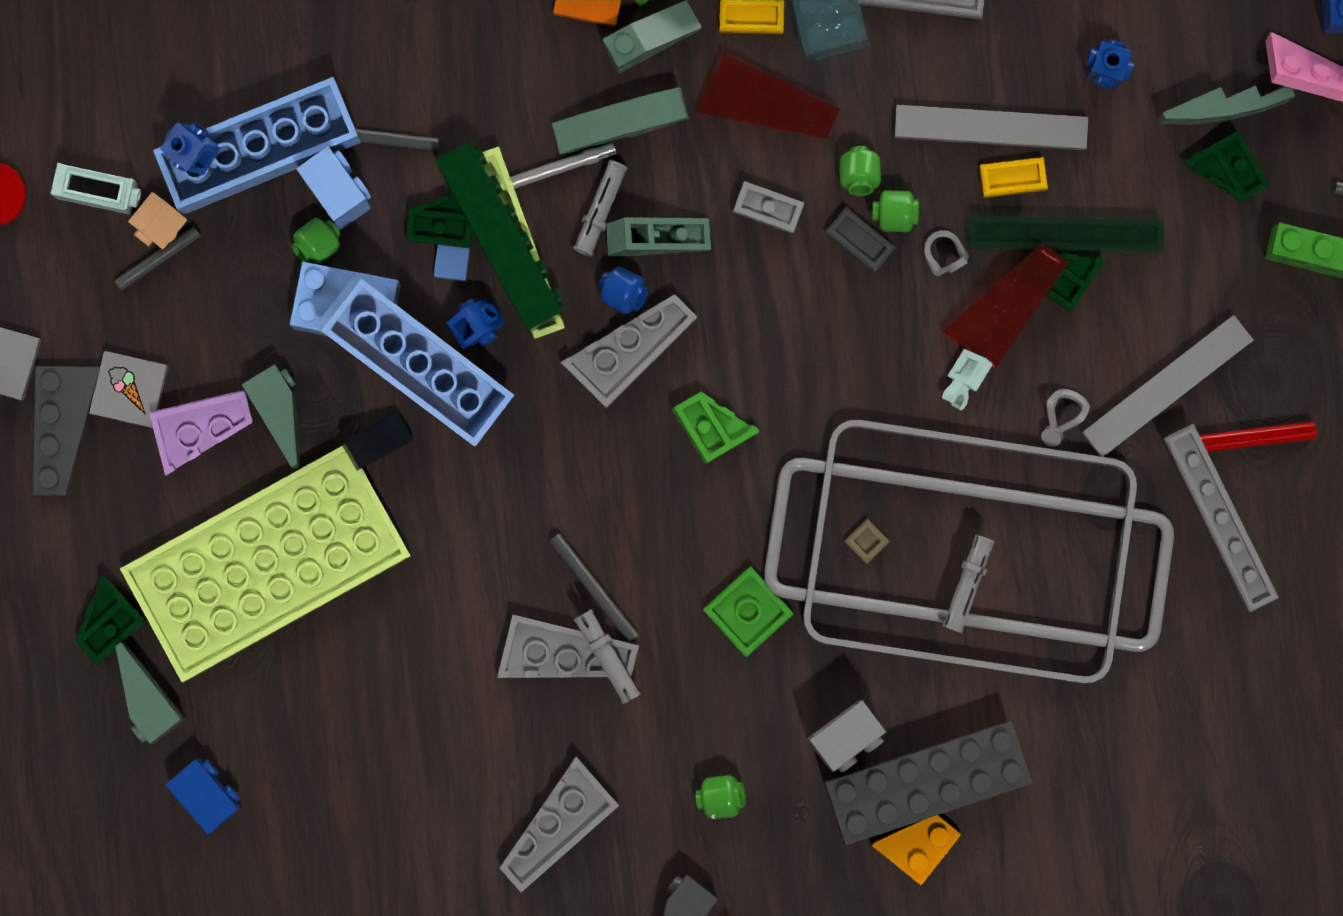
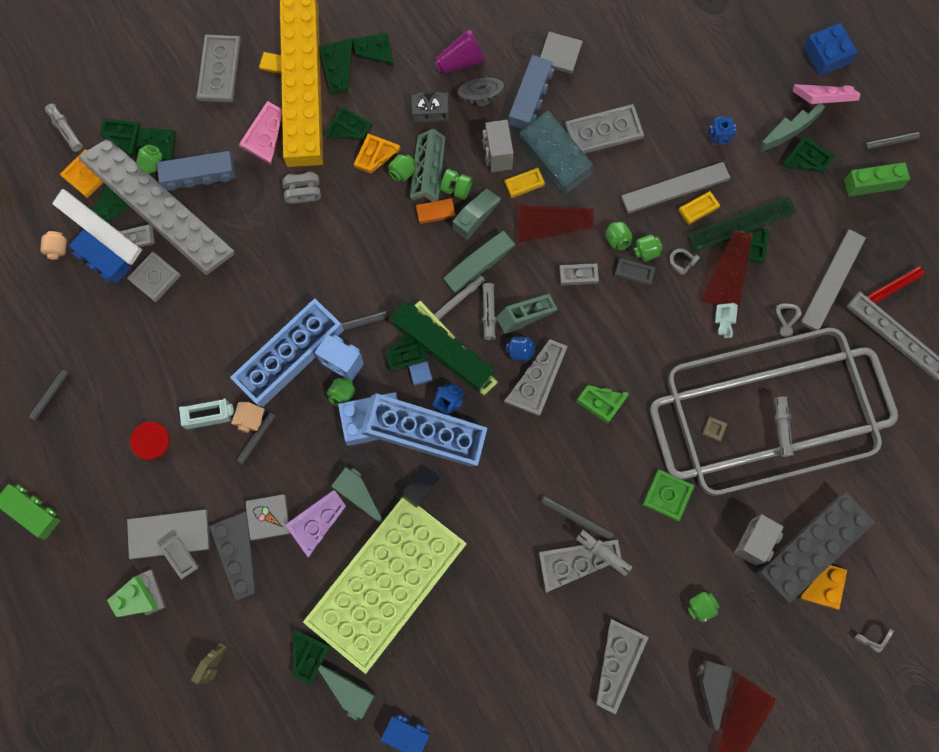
camera: 15 degrees left, 10 degrees down
blue brick [160,122,221,175] -> none

